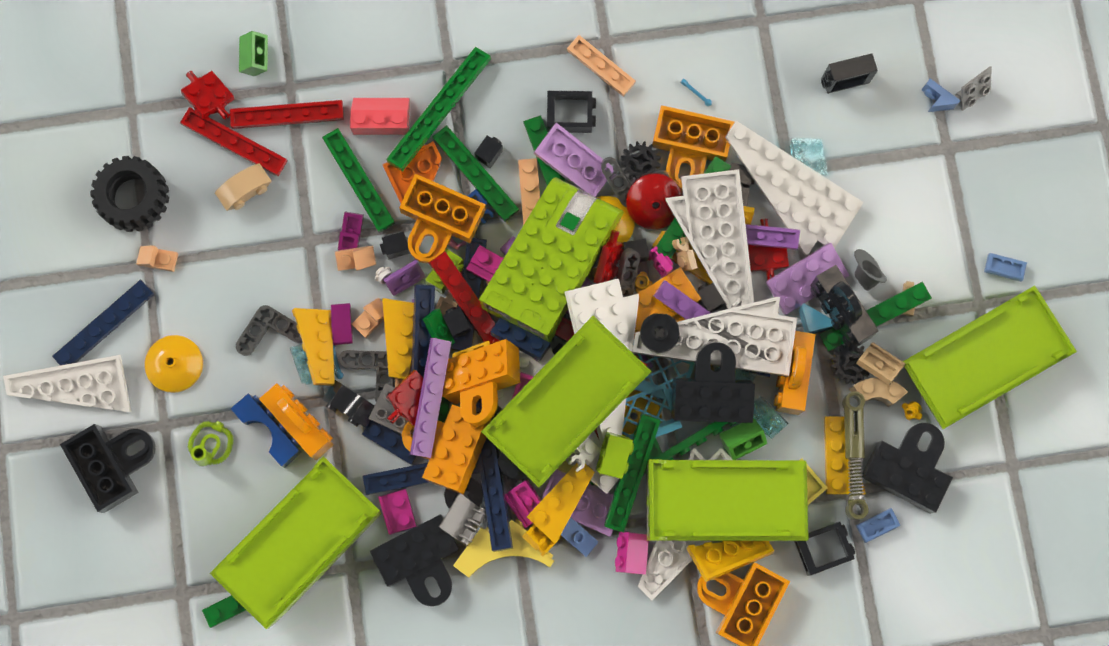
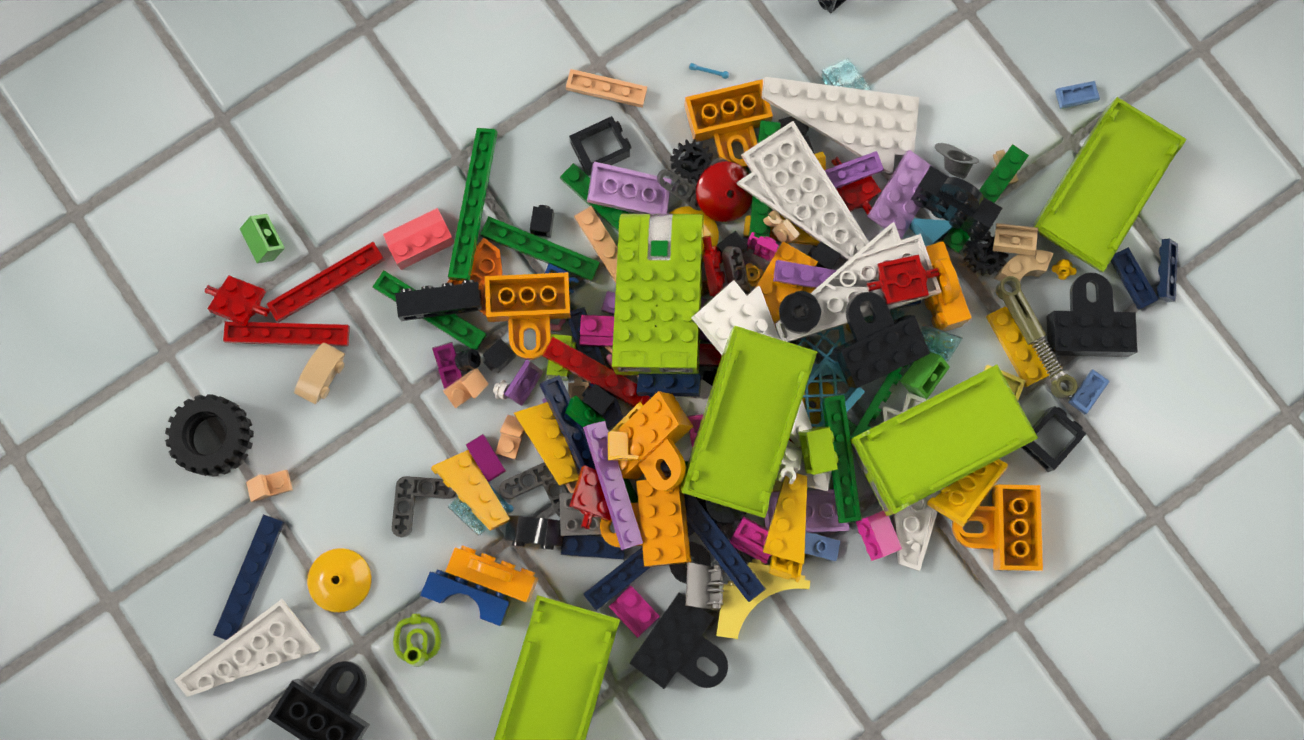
camera: 30 degrees left, 0 degrees up
none -> black brick [395,280,483,322]
none -> black wheel [455,348,481,372]
none -> yellow bracket [608,431,638,461]
none -> red plate [867,255,939,305]
none -> dark blue plate [1110,247,1159,310]
none -> dark blue plate [1157,238,1178,302]

